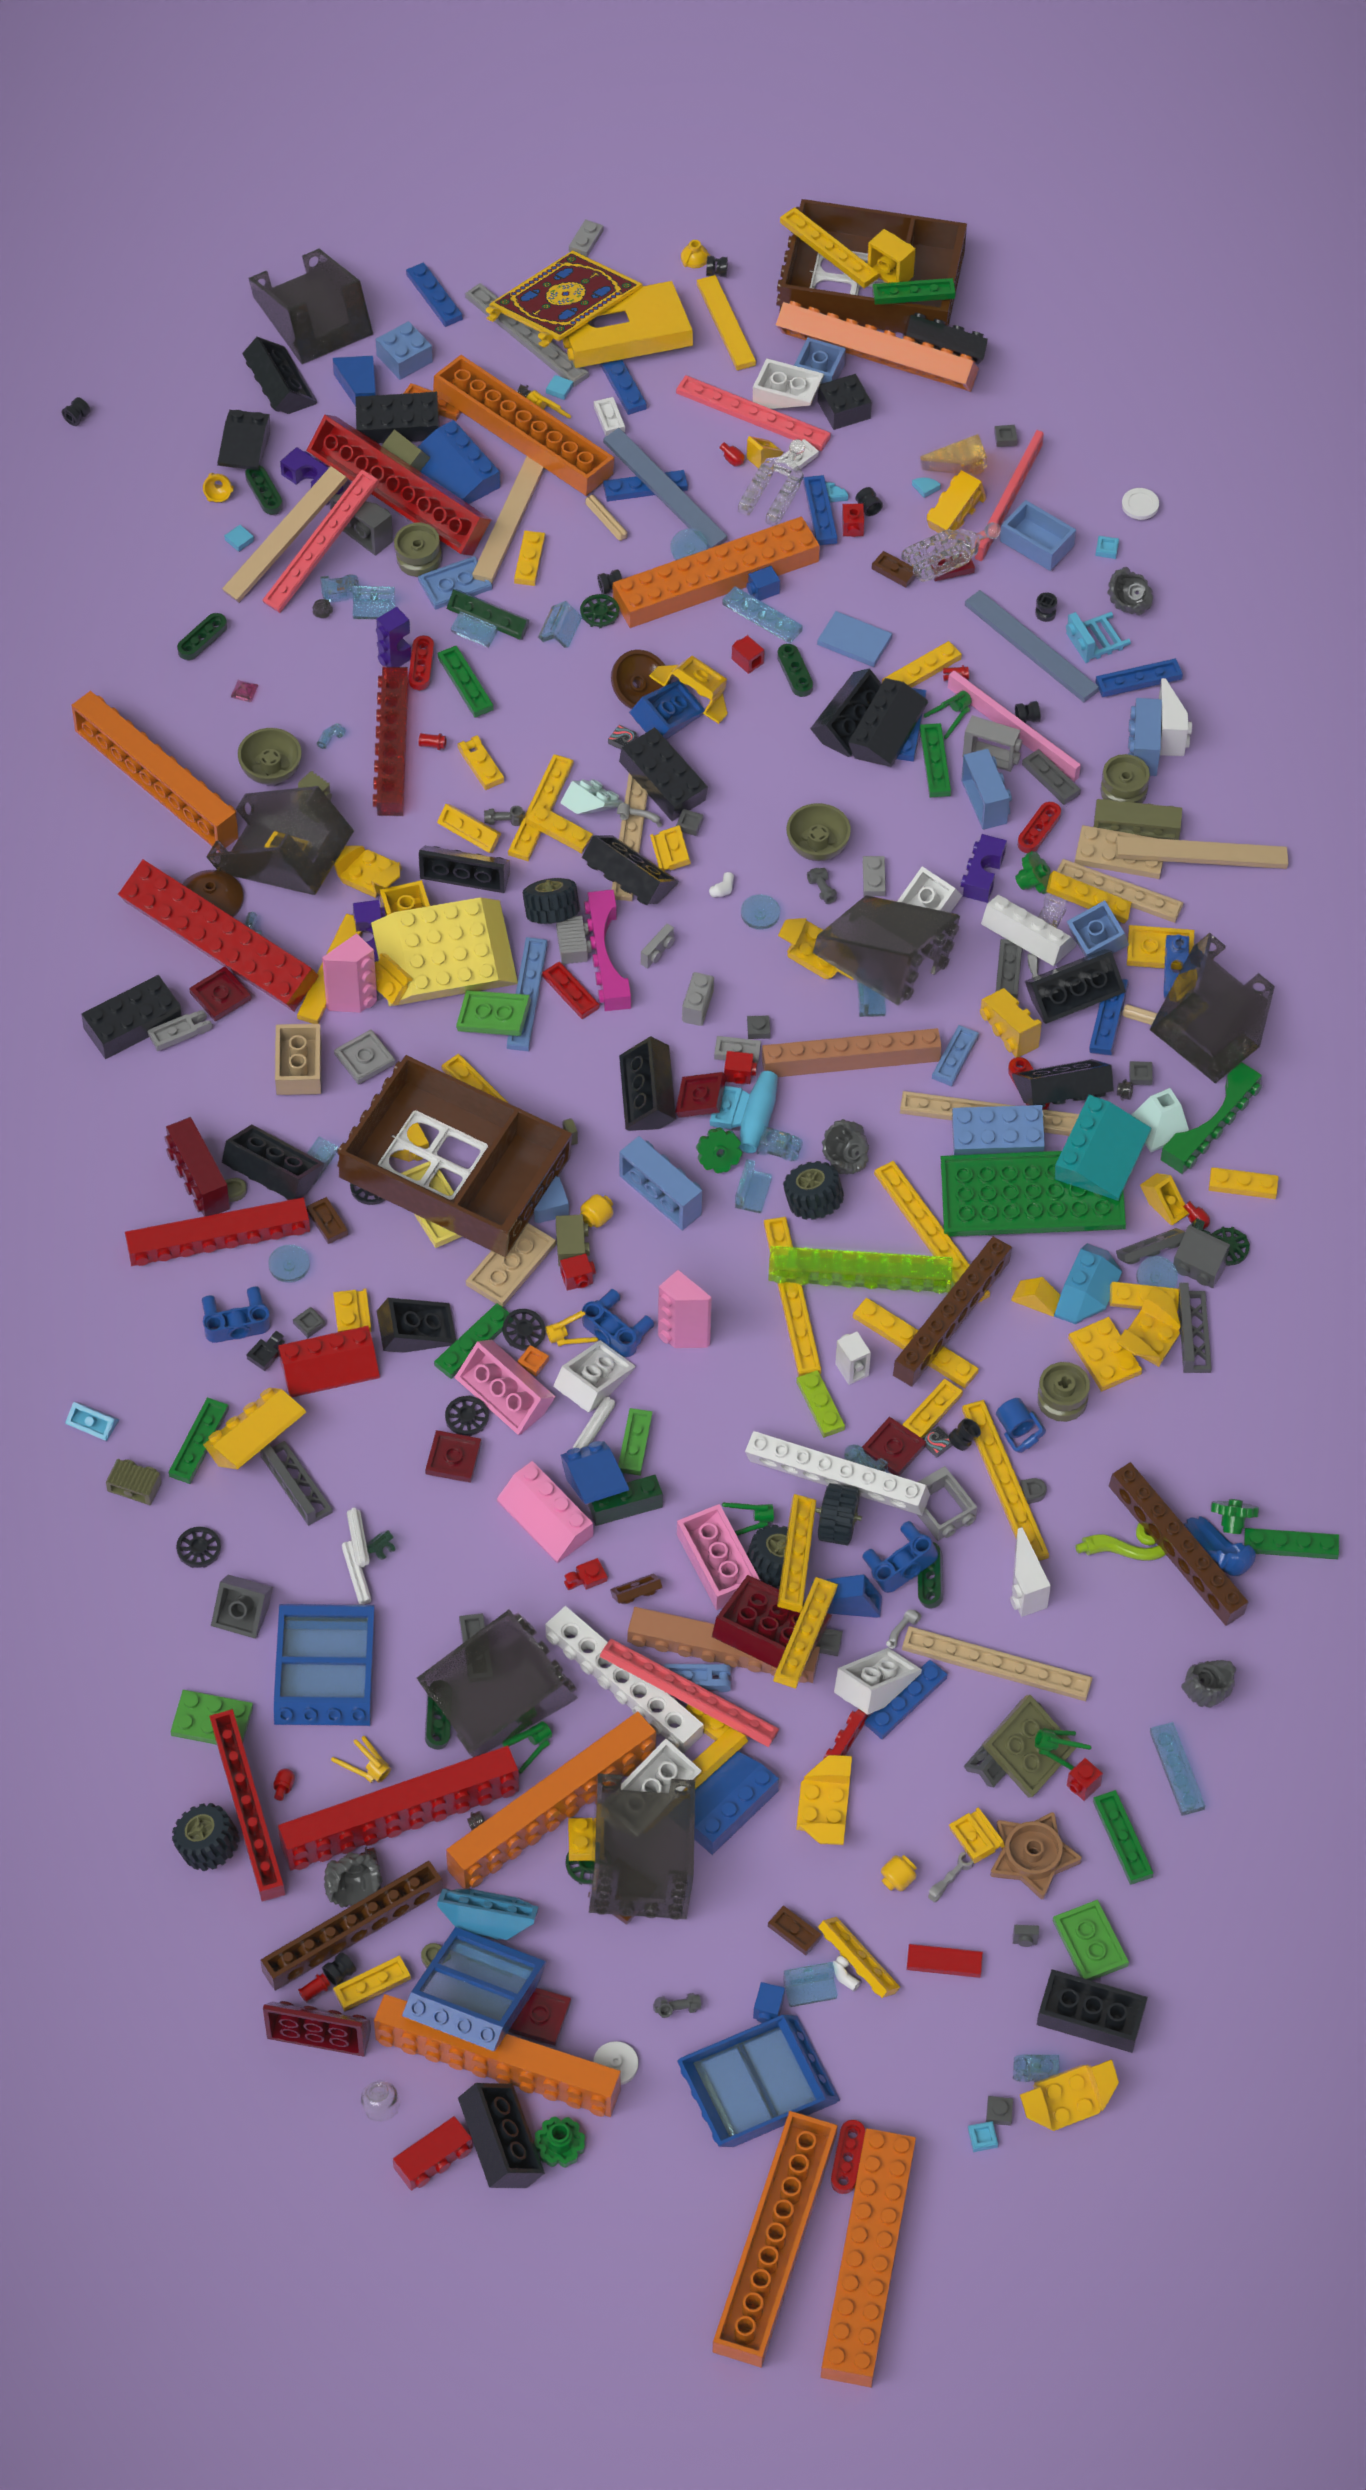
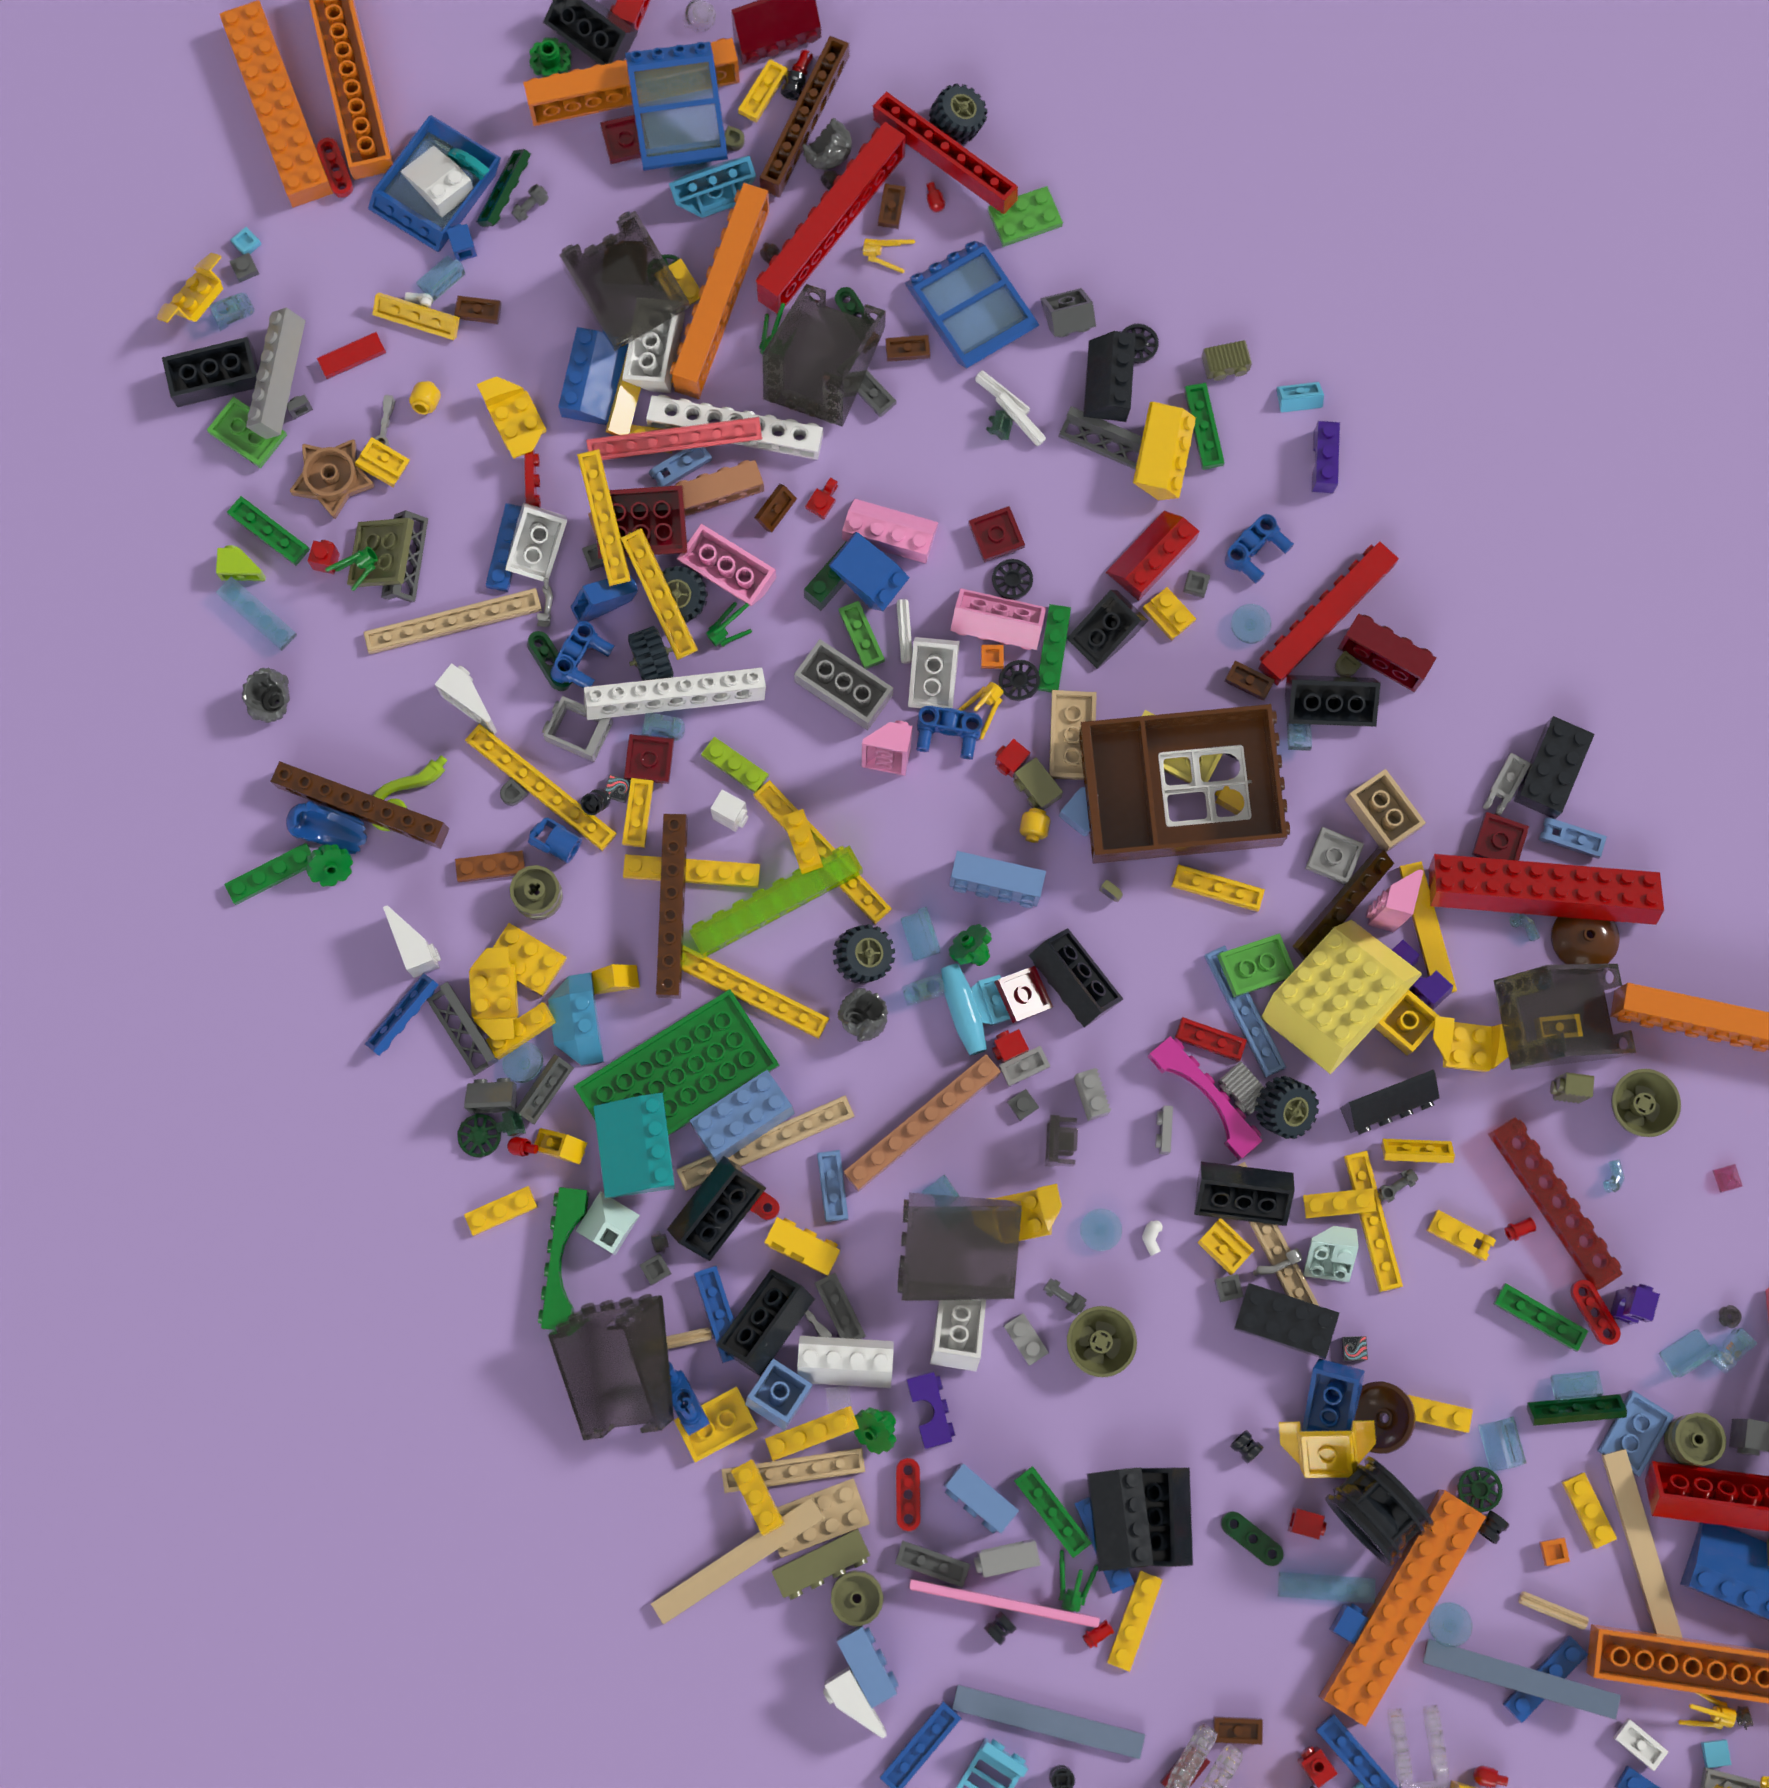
camera: 145 degrees right, 20 degrees up
black plate [246,1331,285,1371] -> none
yellow plate [375,953,413,1005] -> none
white piece [593,2041,638,2085] -> none
medium blue tile [817,611,892,667] -> none
none -> lime slope [216,545,266,581]
none -> light grey brick [246,307,306,439]
none -> blue plate [365,973,439,1056]
none -> white slope [383,905,441,978]
none -> white slope [400,146,473,218]
none -> teal tile [445,148,489,180]
none -> dark orange plate [455,850,525,883]
none -> dark green plate [476,149,531,227]
none -> yellow plate [731,1459,785,1536]
none -> yellow plate [782,809,823,874]
none -> light grey brick [794,639,893,730]
none -> reddish brown plate [878,183,906,229]
none -> reddish brown plate [885,335,930,362]
none -> clear smoke panel [1045,1115,1078,1167]
none -> black slope [1083,331,1136,422]
none -> black wheel [1230,1430,1264,1464]
none -> dark brown plate [1292,847,1394,961]
none -> dark purple arch [1312,421,1340,493]
none -> black wheel [1325,1456,1434,1567]
none -> yellow plate [1408,1395,1473,1433]
none -> medium blue plate [1539,818,1607,859]
none -> orange plate [1539,1537,1570,1566]

